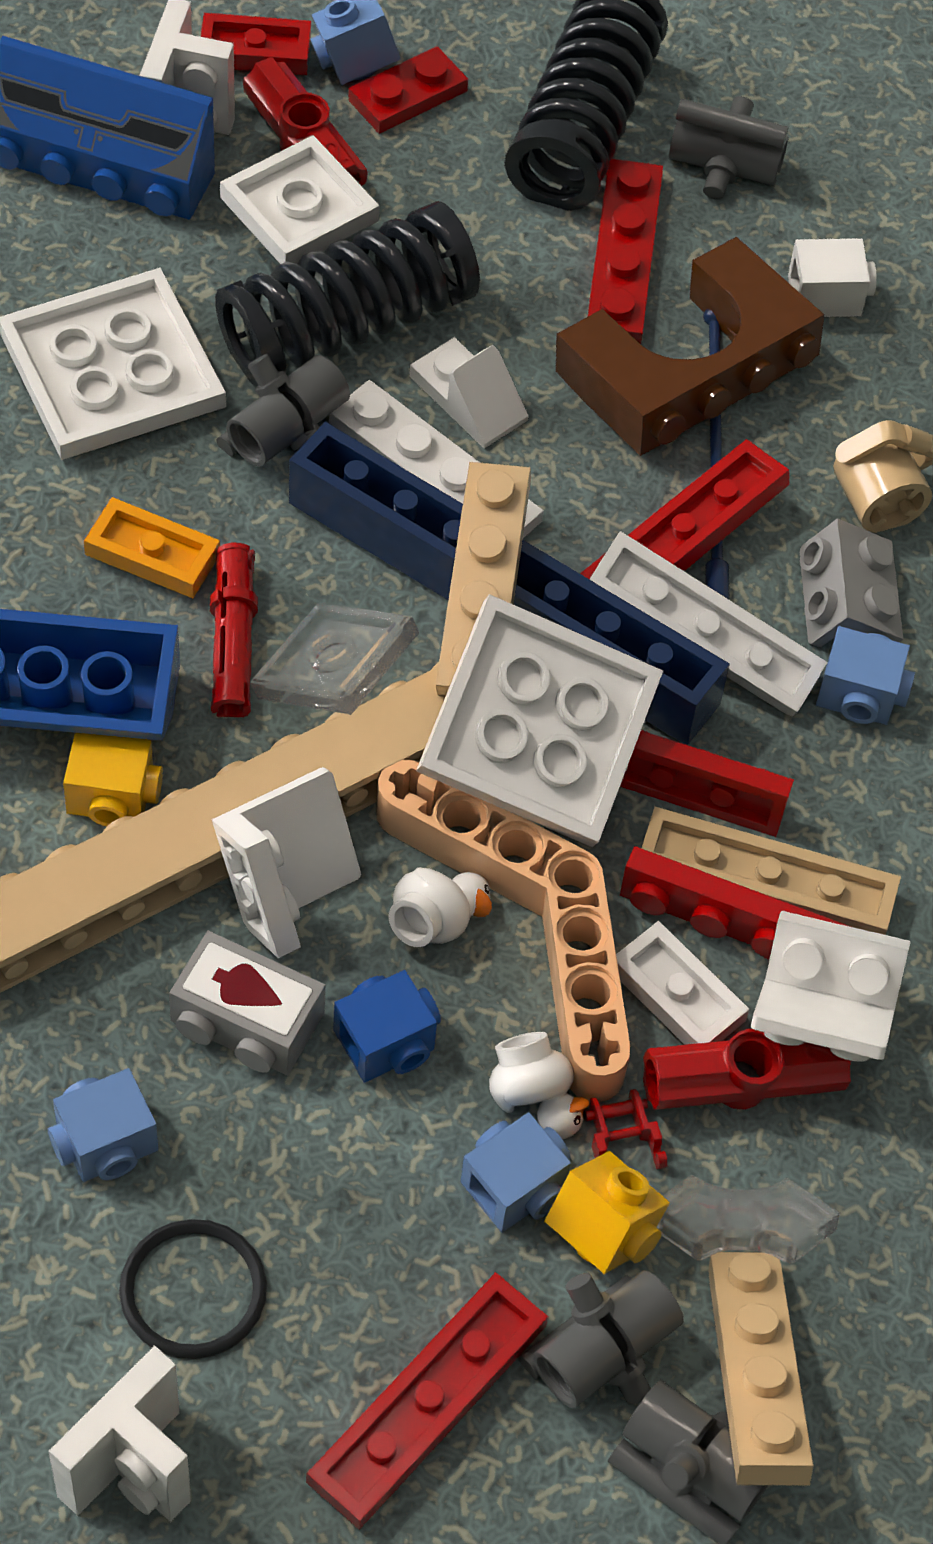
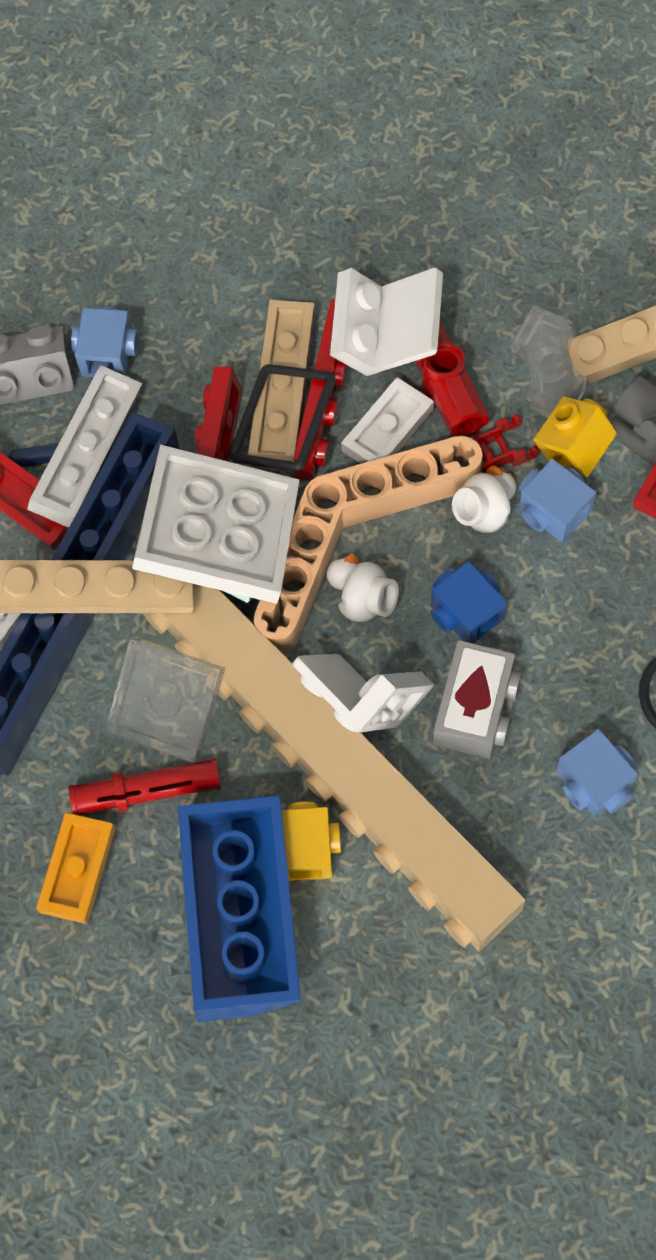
camera: 90 degrees left, 10 degrees up
none -> black piece [229,364,336,471]

